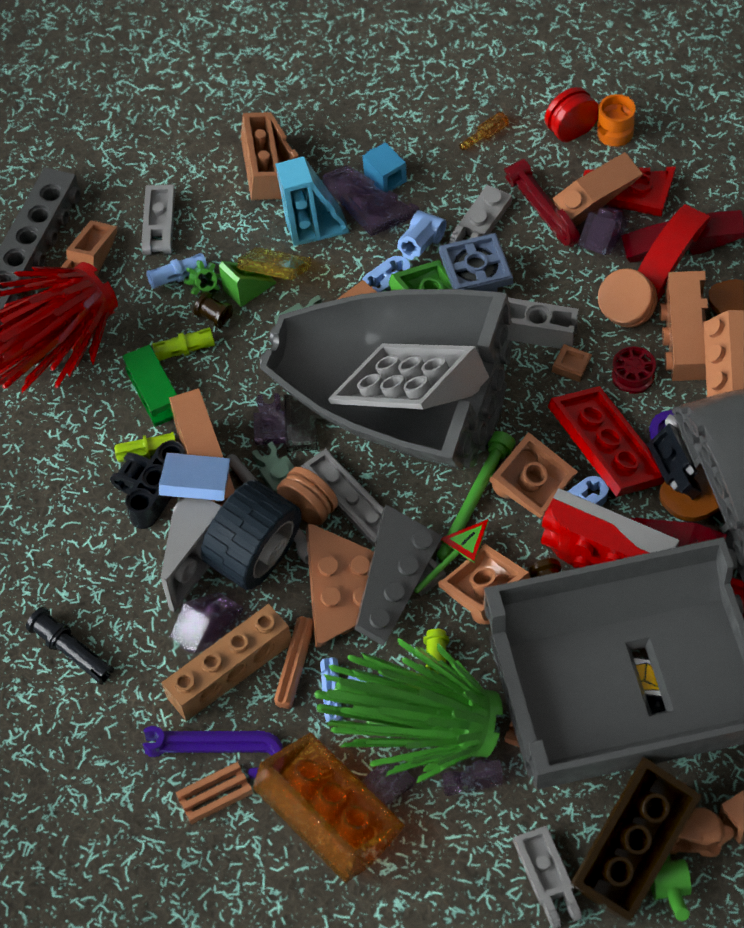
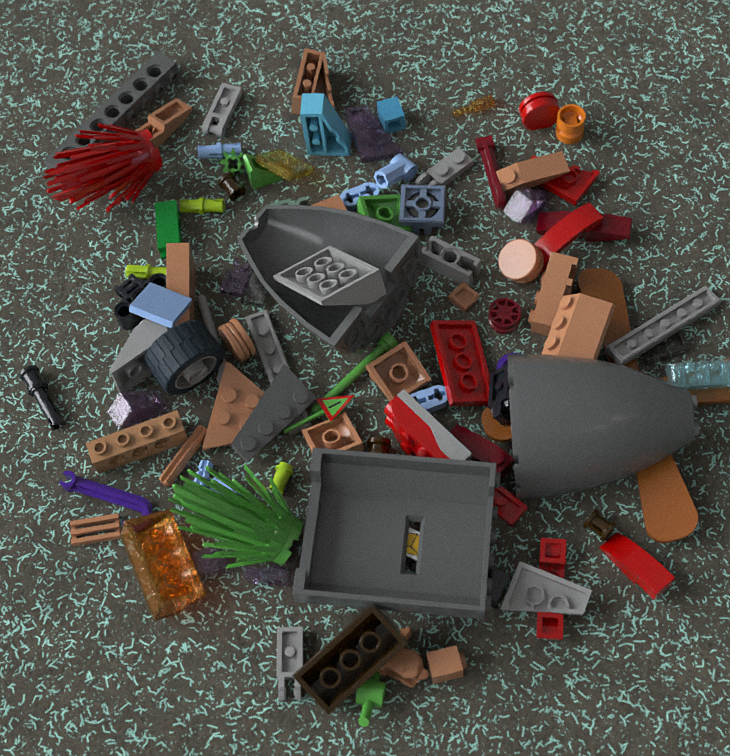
camera: 20 degrees right, 5 degrees up
sand green plate [252,442,294,493] -> none

